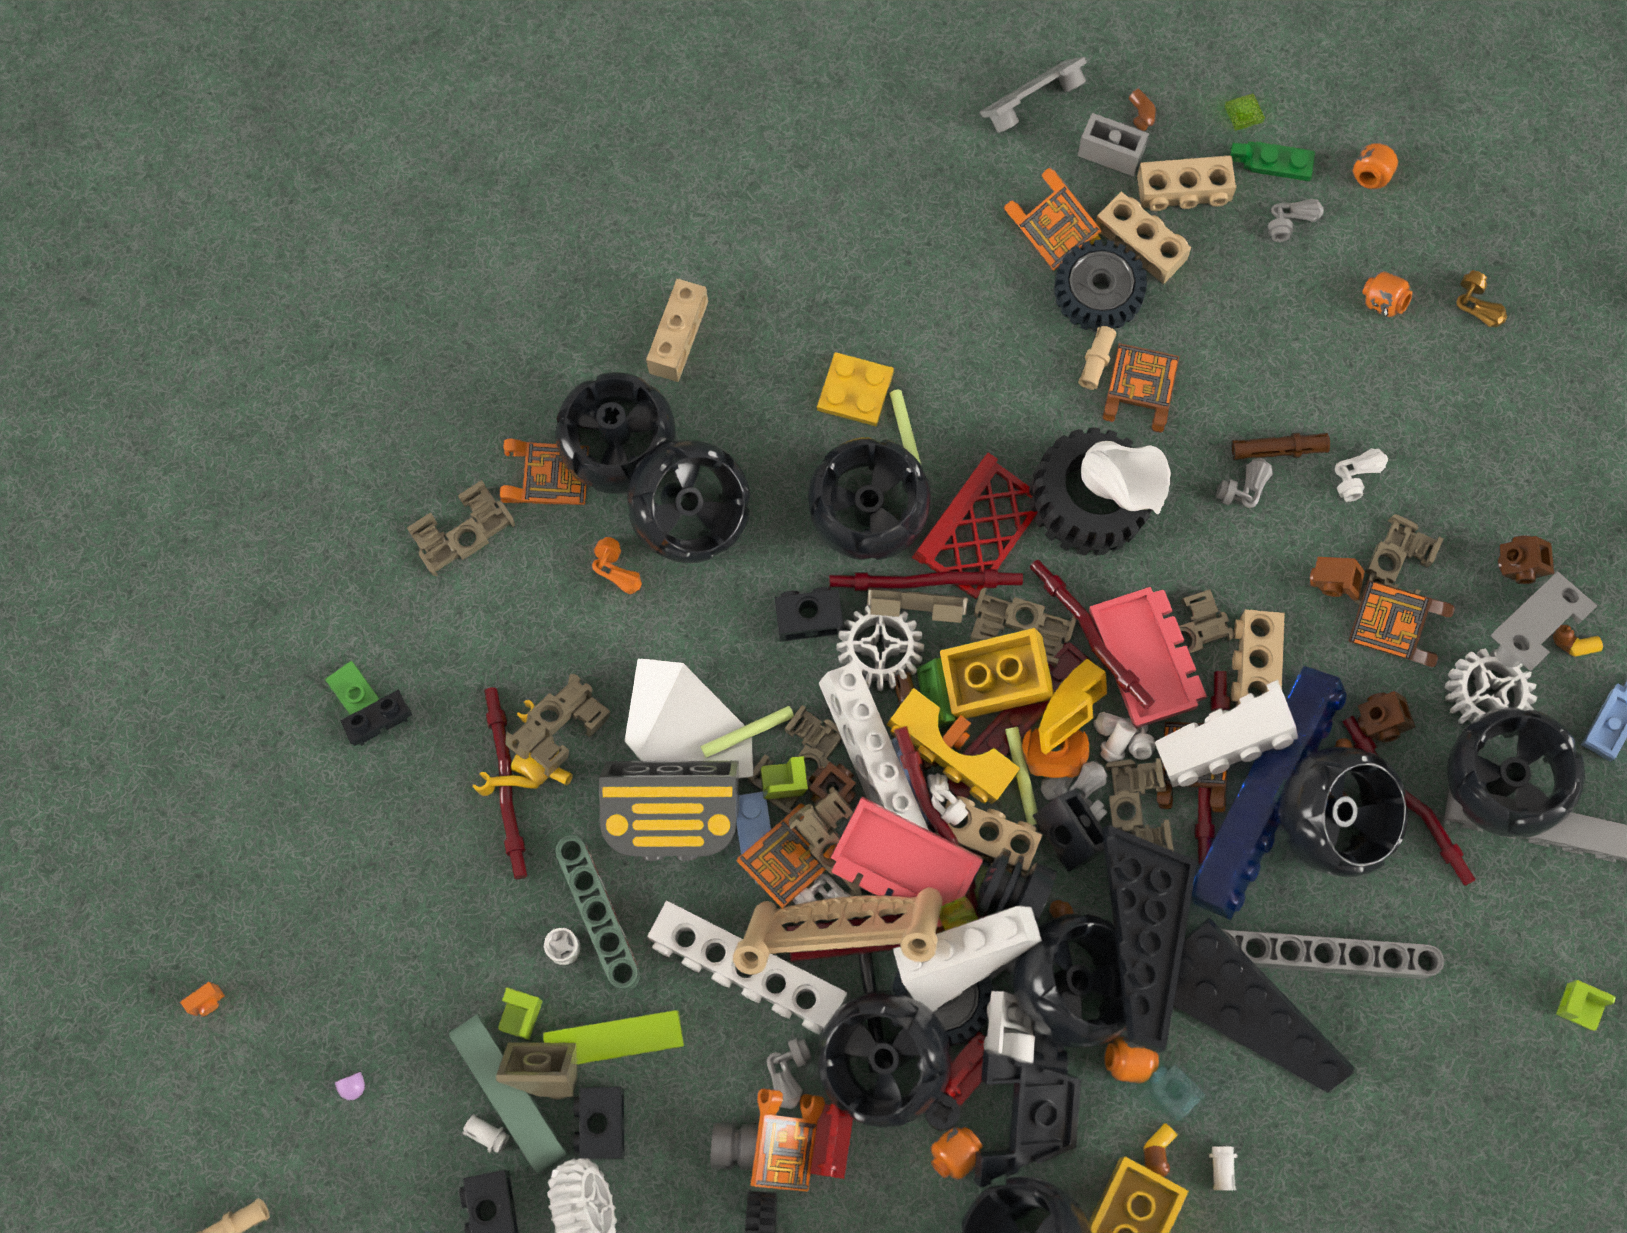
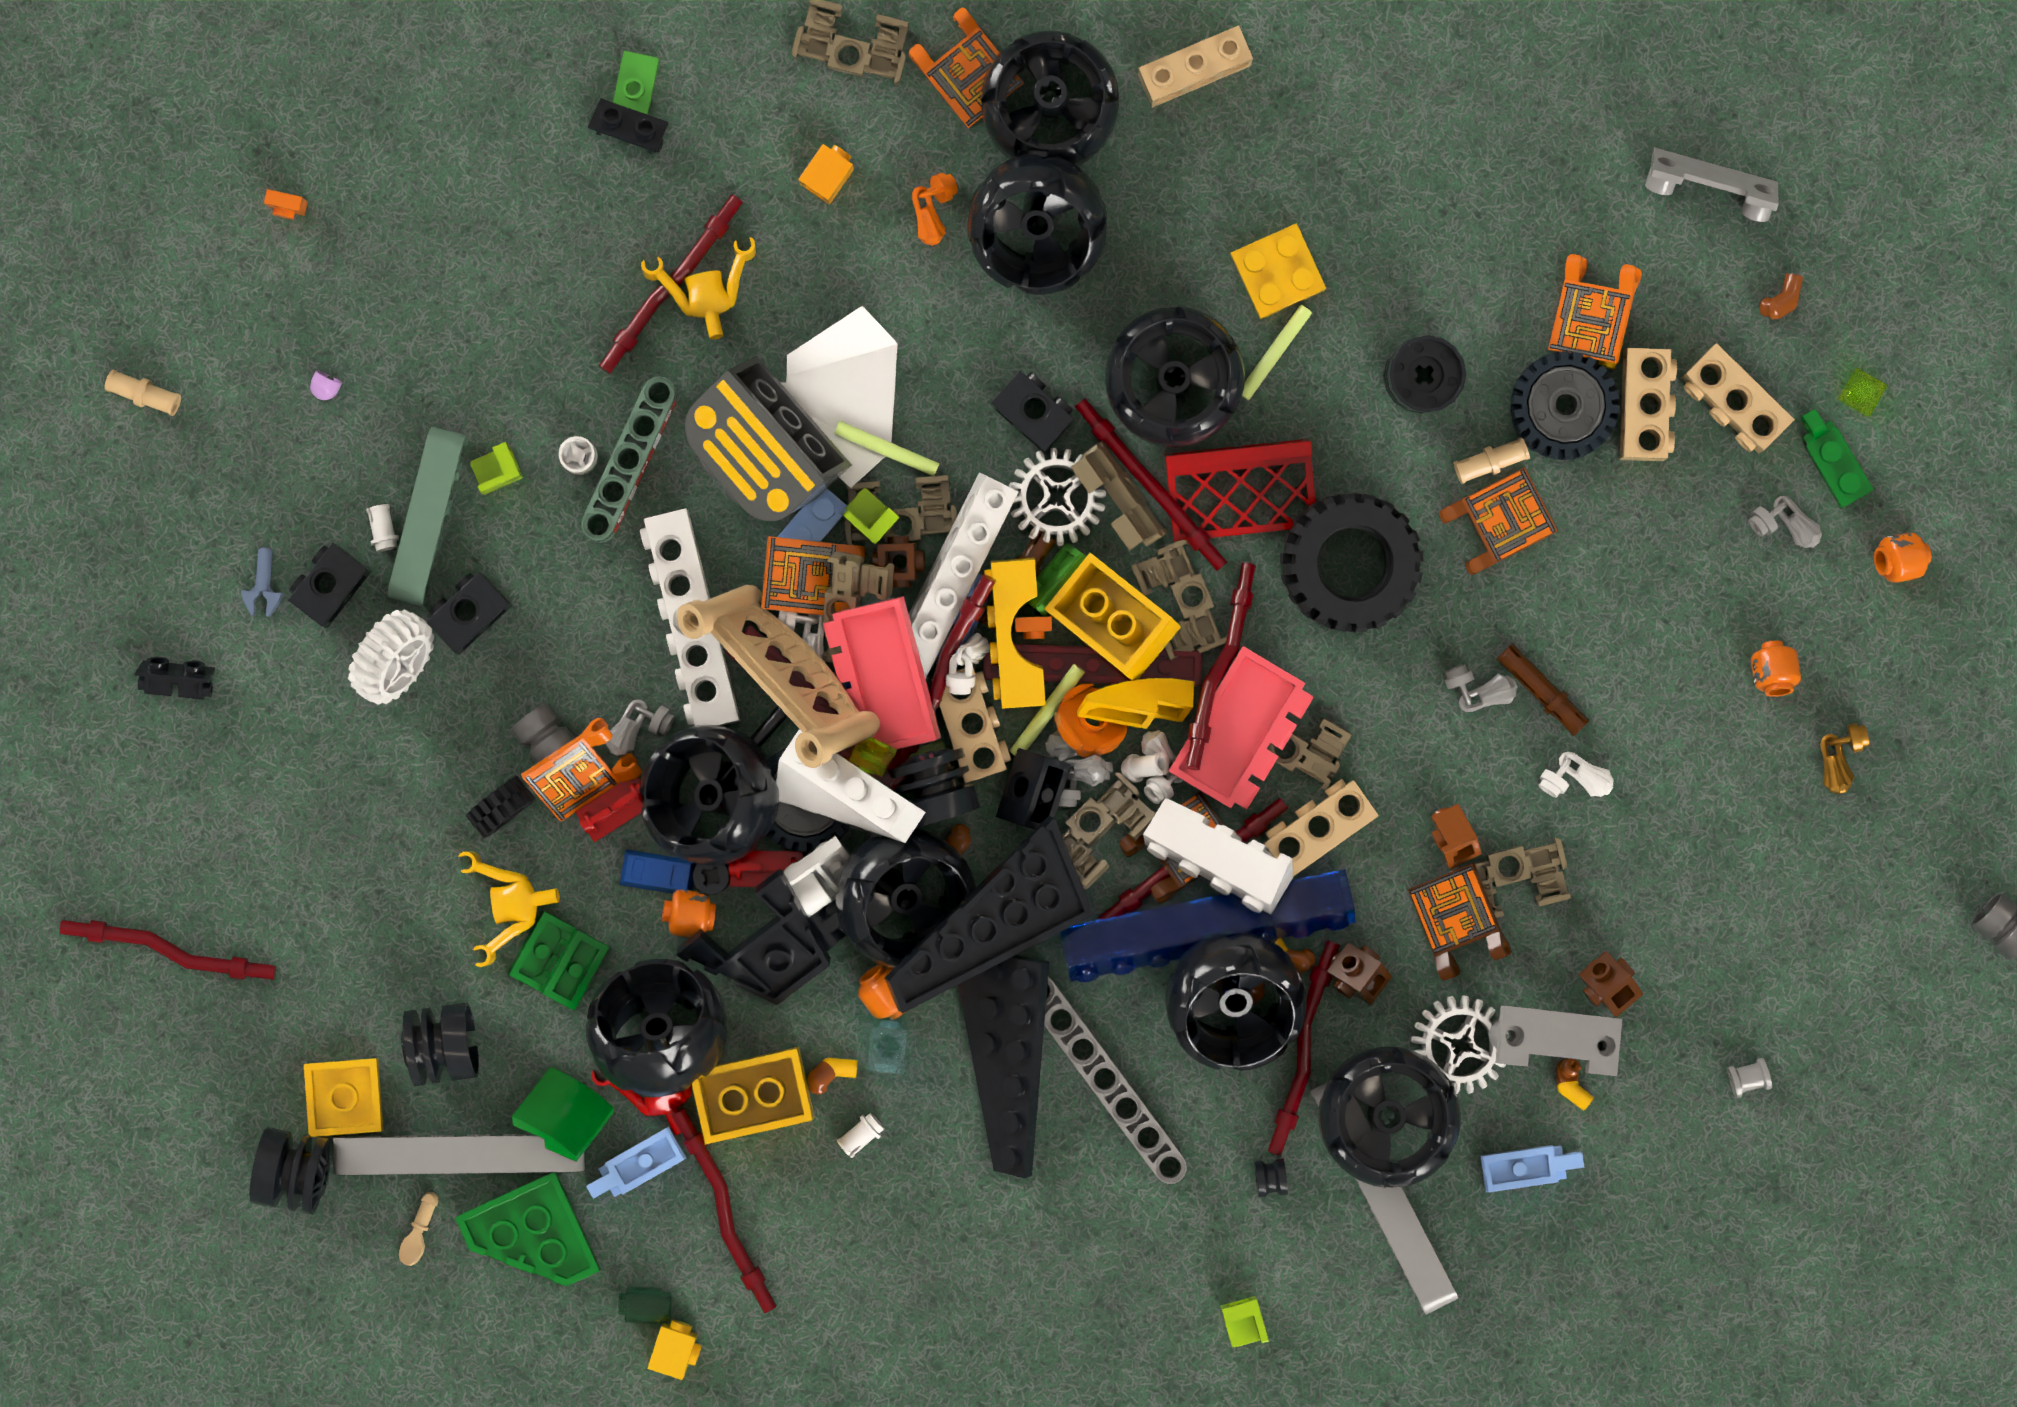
camera: 50 degrees right, 15 degrees up
dark tan slope [496,1043,577,1100] -> none
dark tan piece [505,674,610,776] -> none
lime slope [543,1010,684,1064] -> none
light grey brick [1078,113,1149,176] -> none
white piece [1081,441,1171,514] -> none
none -> blue tile [619,849,696,894]
none -> light orange brick [798,144,854,205]
none -> black wheel [1254,1158,1288,1198]
none -> black wheel [1383,335,1466,414]

